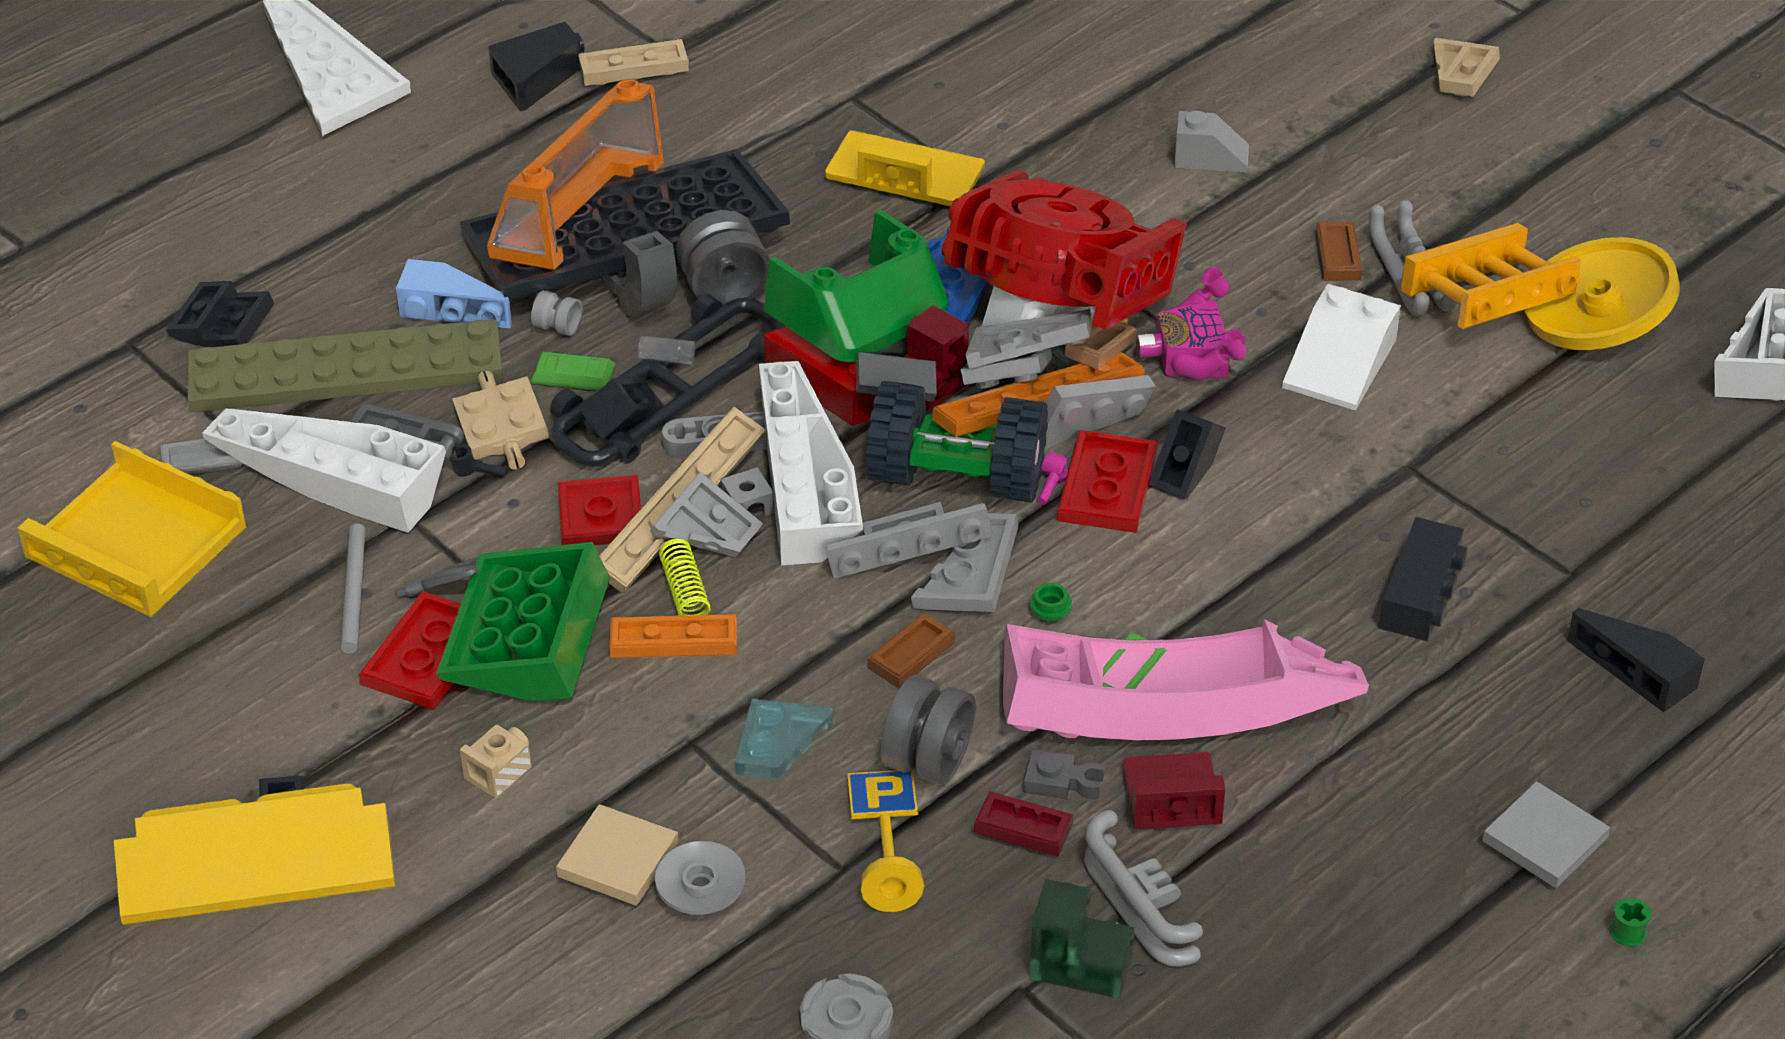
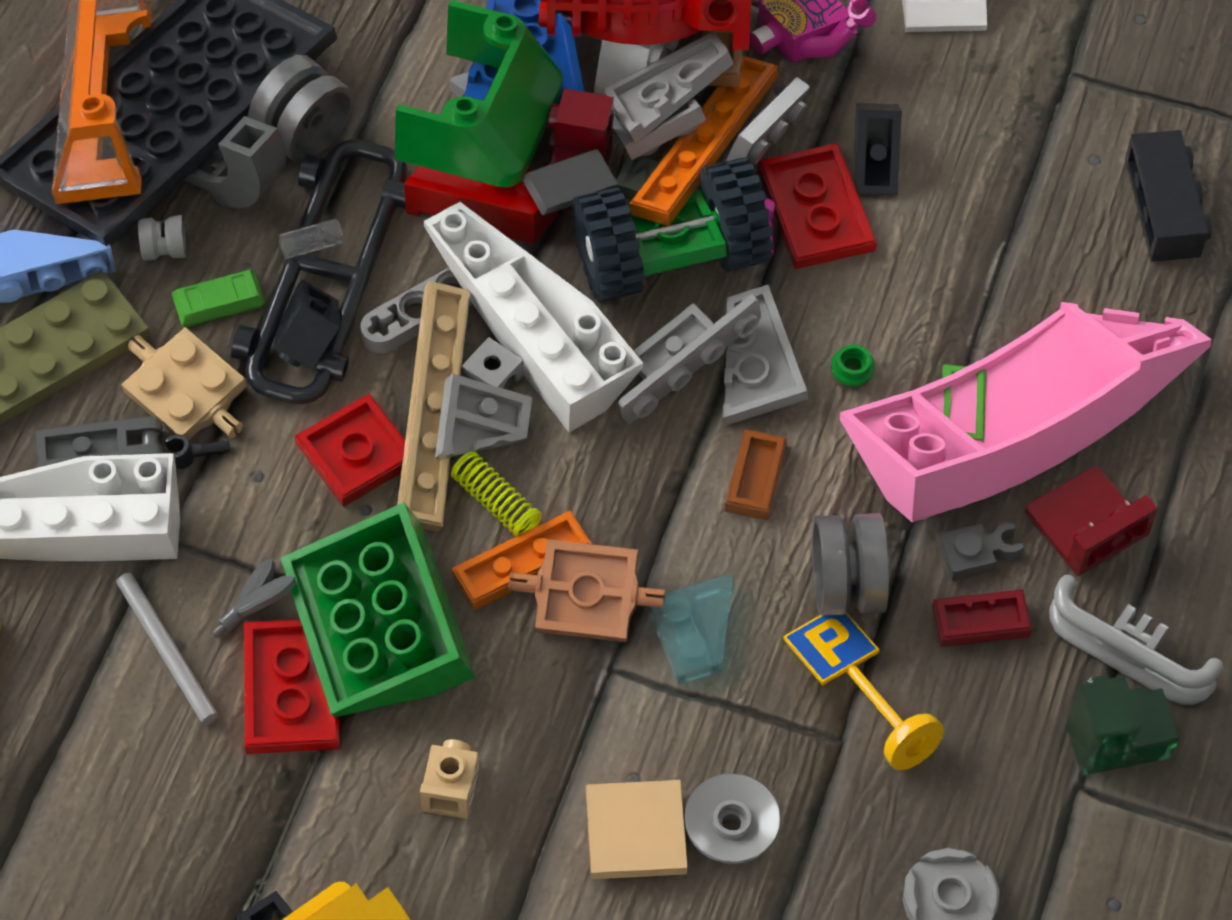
camera: 30 degrees left, 15 degrees up
none -> nougat plate [508,539,665,643]

